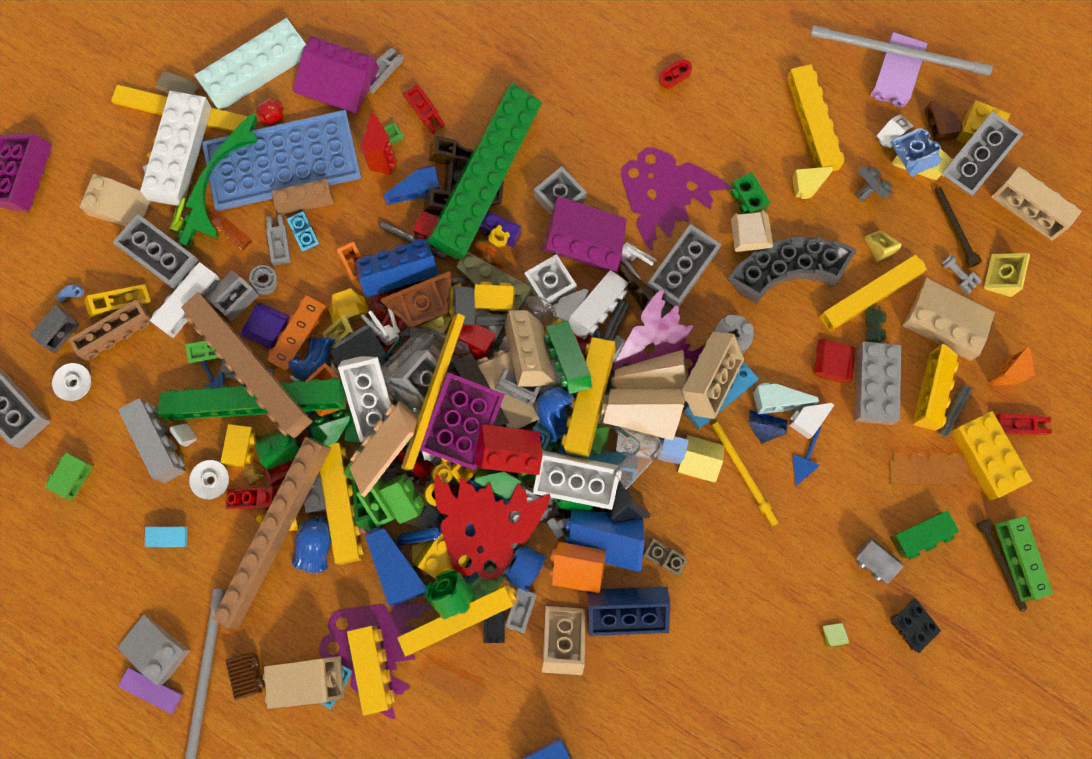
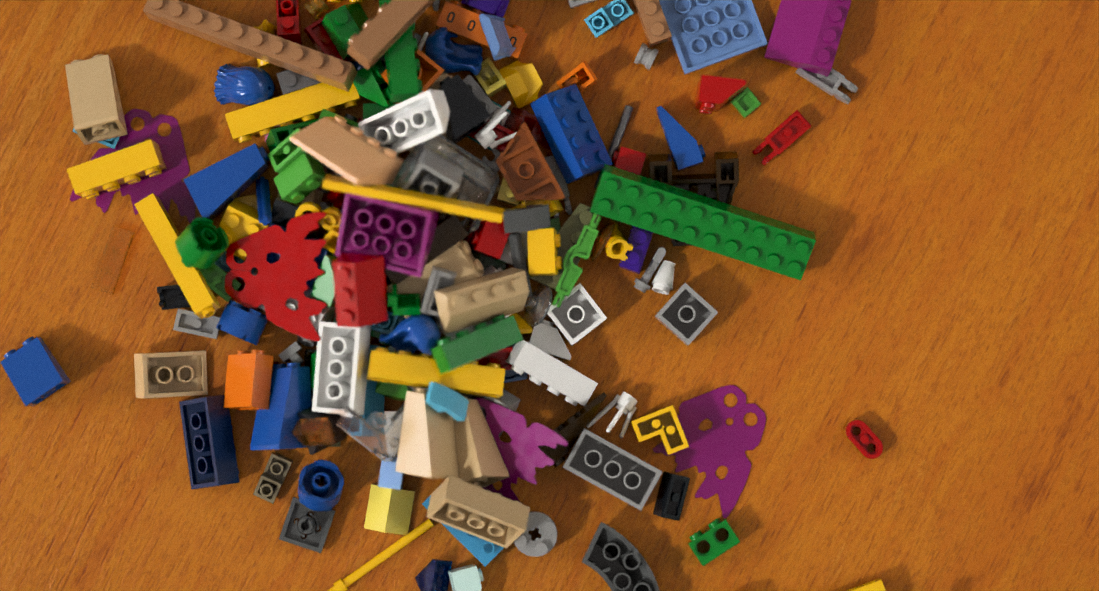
camera: 80 degrees right, 10 degrees up
reddish brown brick [225,652,265,700] -> none
magenta slope [541,196,627,272] -> none
dark grey axle [601,300,629,341] -> none
tan slope [731,210,773,252] -> none
none -> dark grey plate [279,497,336,553]
none -> clear orange slope [292,418,336,446]
none -> blue brick [298,460,344,512]
none -> green bracket [388,284,420,316]
none -> medium azure slope [426,382,469,422]
none -> medium blue slope [479,13,516,61]
none -> bright green piece [552,213,602,308]
none -> yellow brick [630,405,689,455]
none -> light grey wheel [634,43,659,70]
none -> light grey hinge [634,247,666,293]
none -> white cone [651,260,675,295]
none -> black slope [653,472,690,521]

